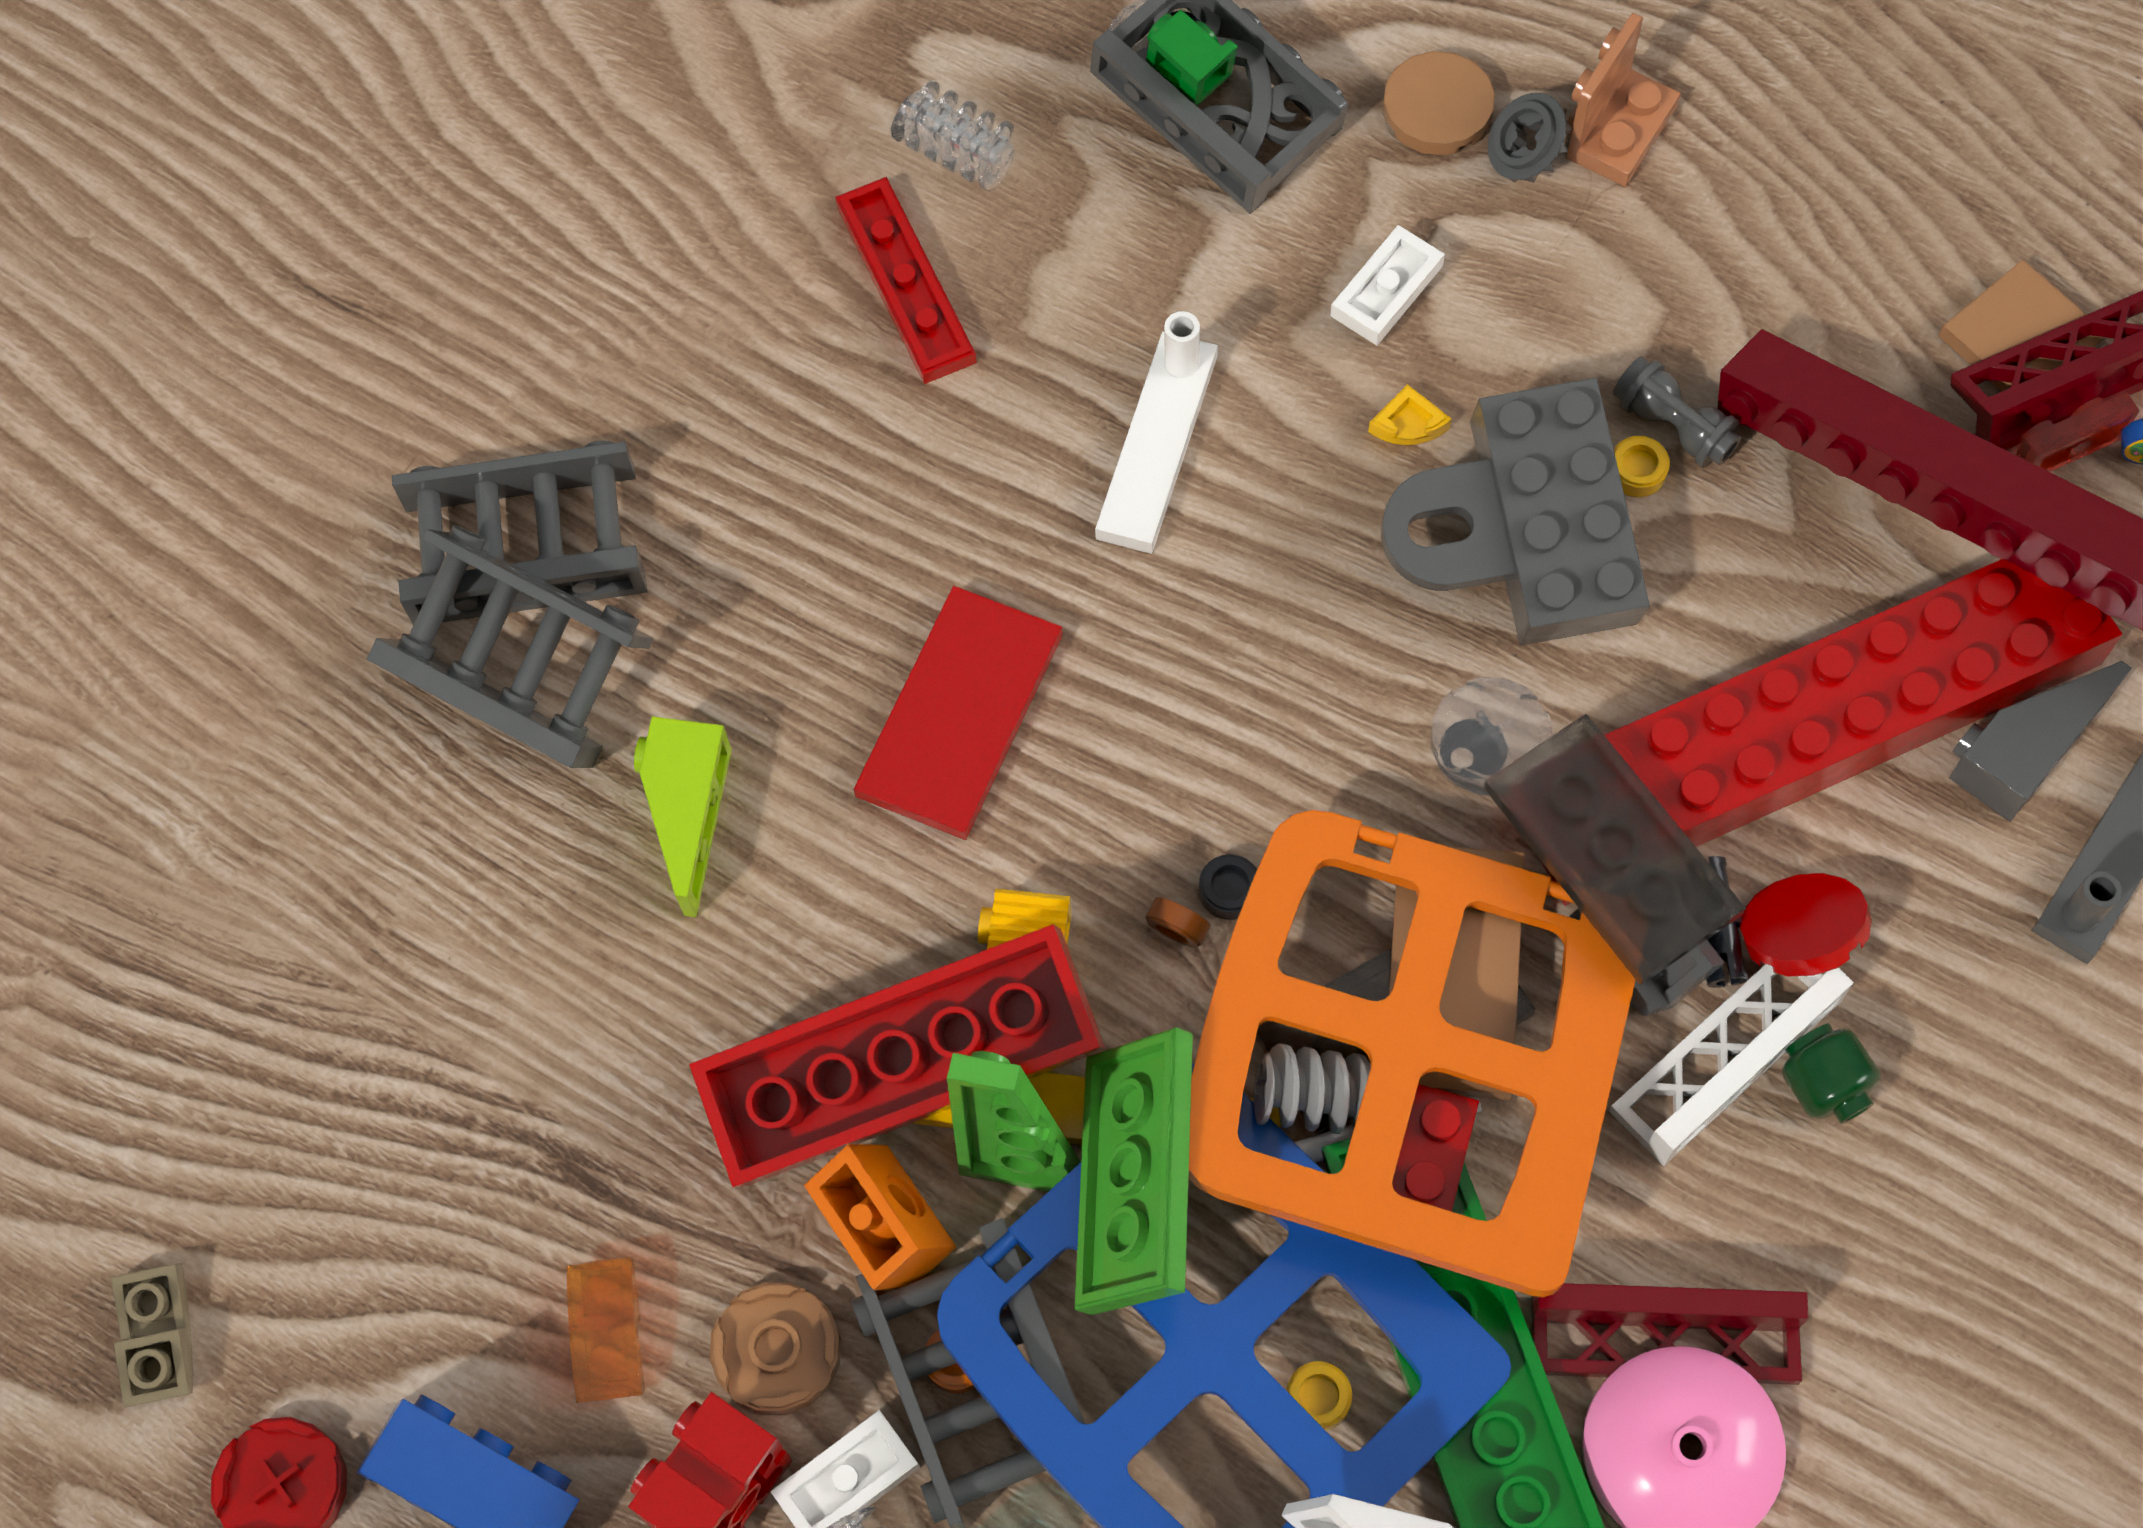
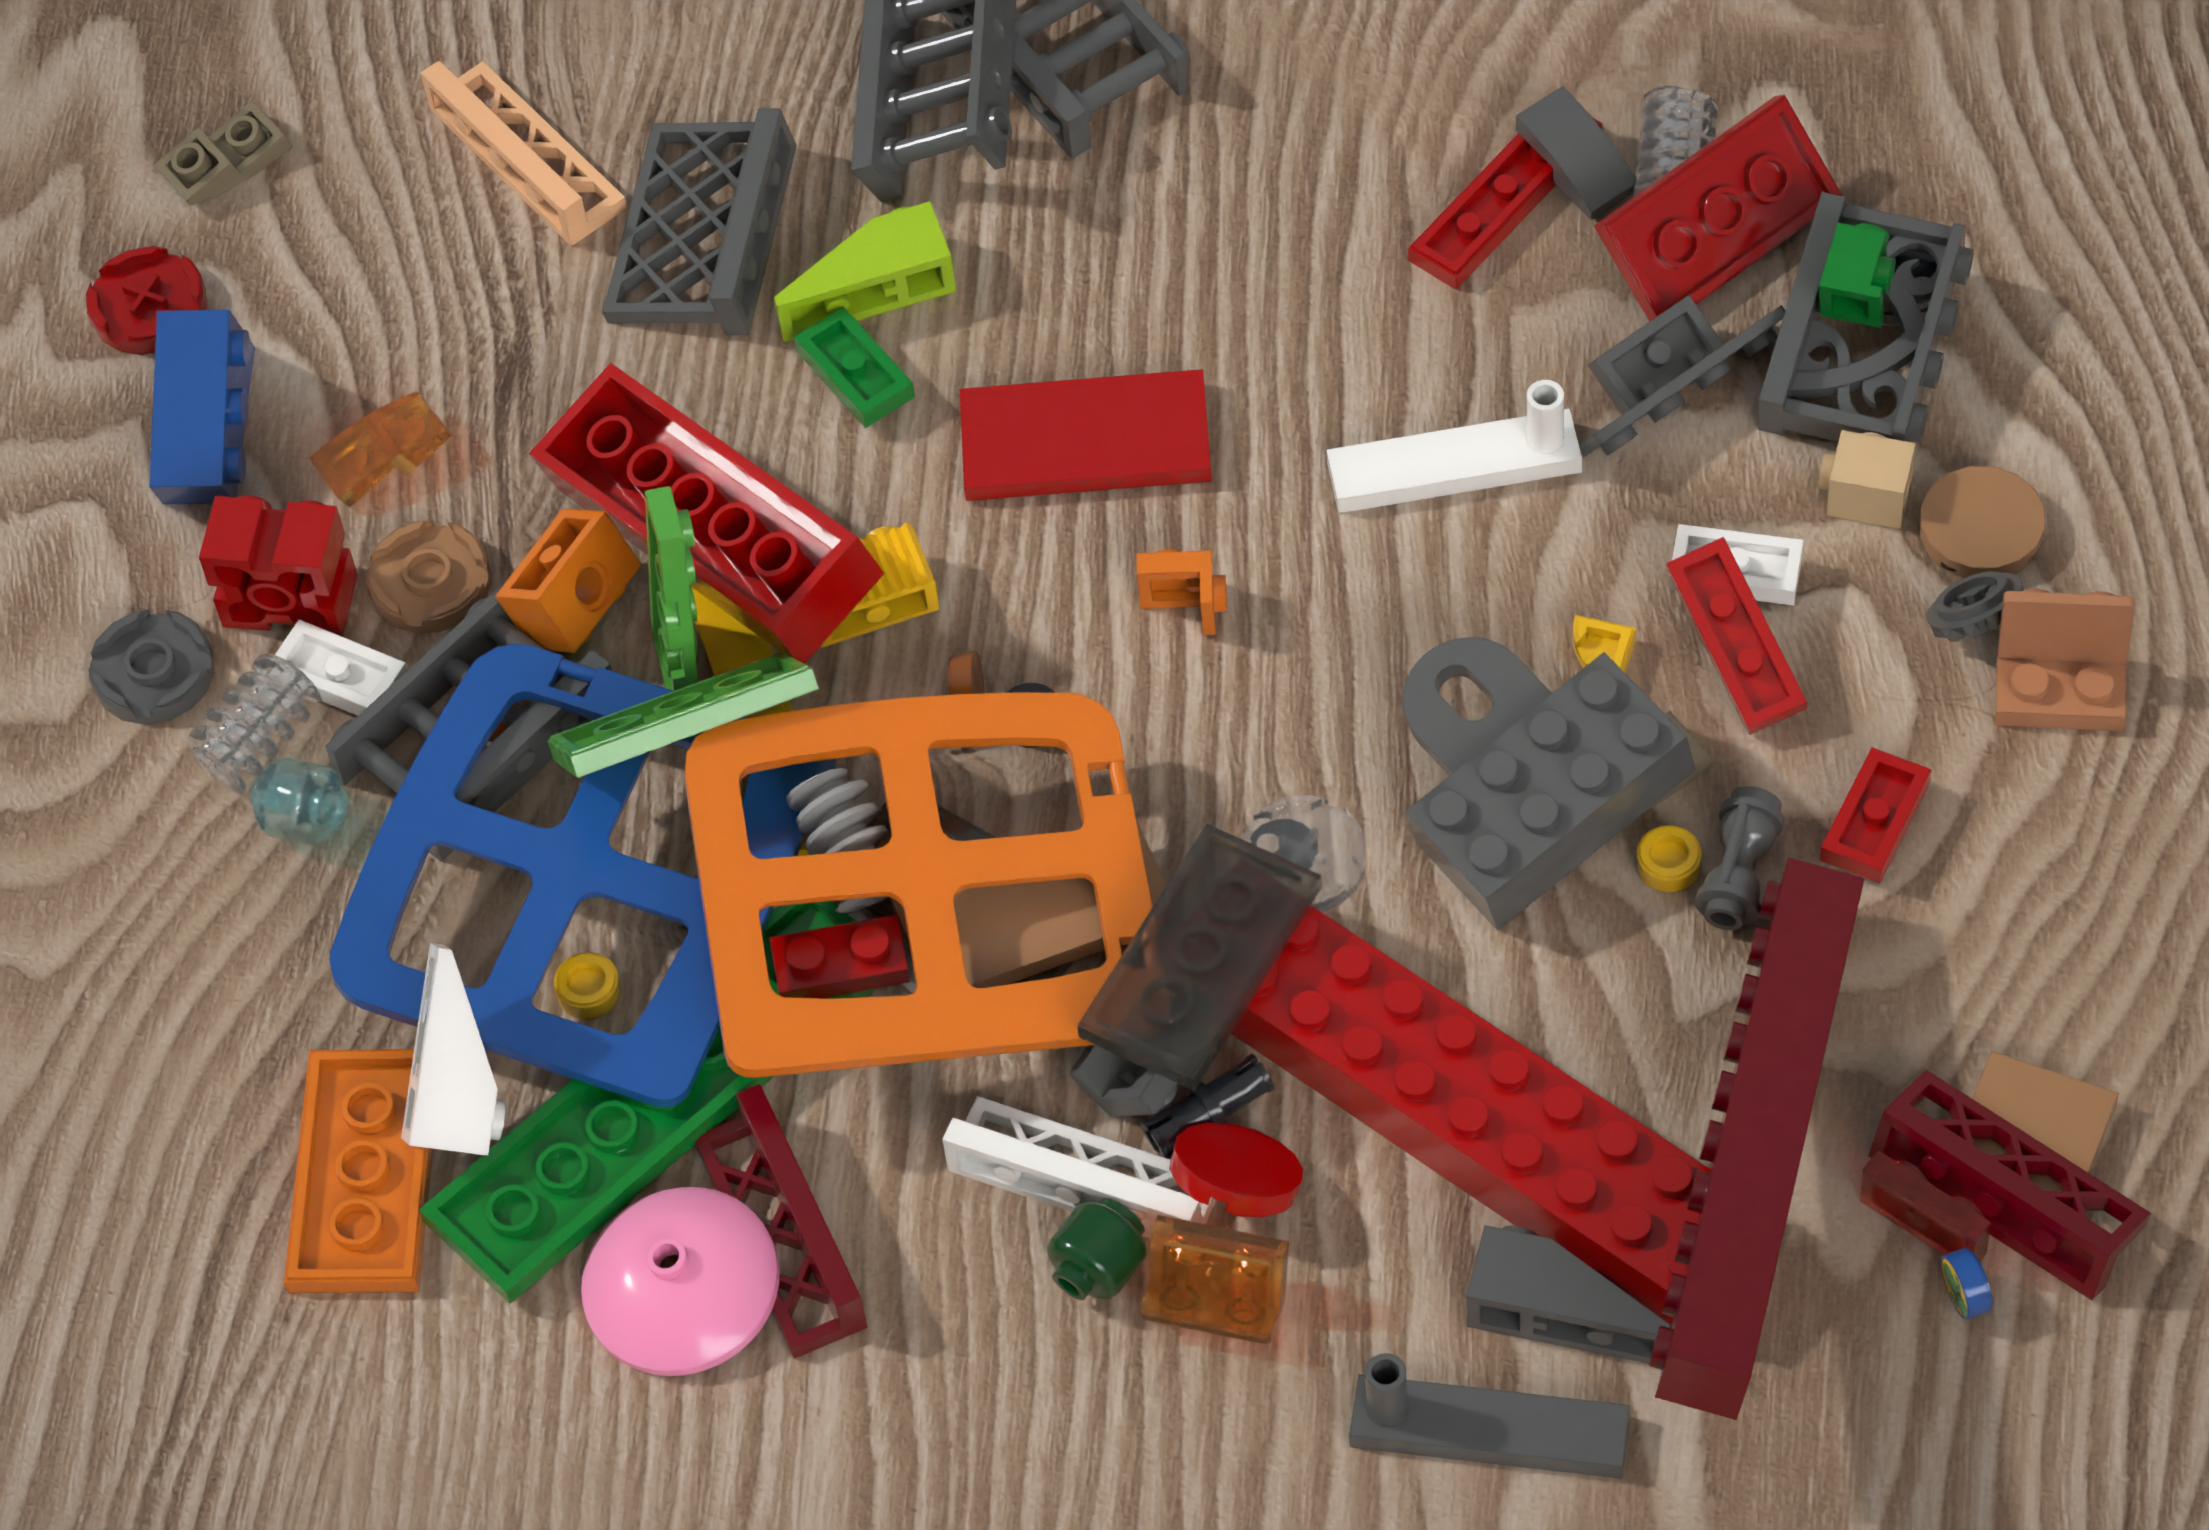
camera: 65 degrees right, 10 degrees down
none -> light nougat fence [420,61,627,247]
none -> dark grey fence [602,108,797,336]
none -> green plate [794,307,915,428]
none -> orange bracket [1136,549,1227,635]
none -> clear orange bracket [1140,1215,1289,1344]
none -> dark grey slope [1516,86,1638,220]
none -> dark grey bracket [1579,295,1785,457]
none -> red tile [1594,95,1843,322]
none -> red plate [1666,537,1807,735]
none -> tan brick [1818,430,1916,529]
none -> red plate [1820,747,1932,884]

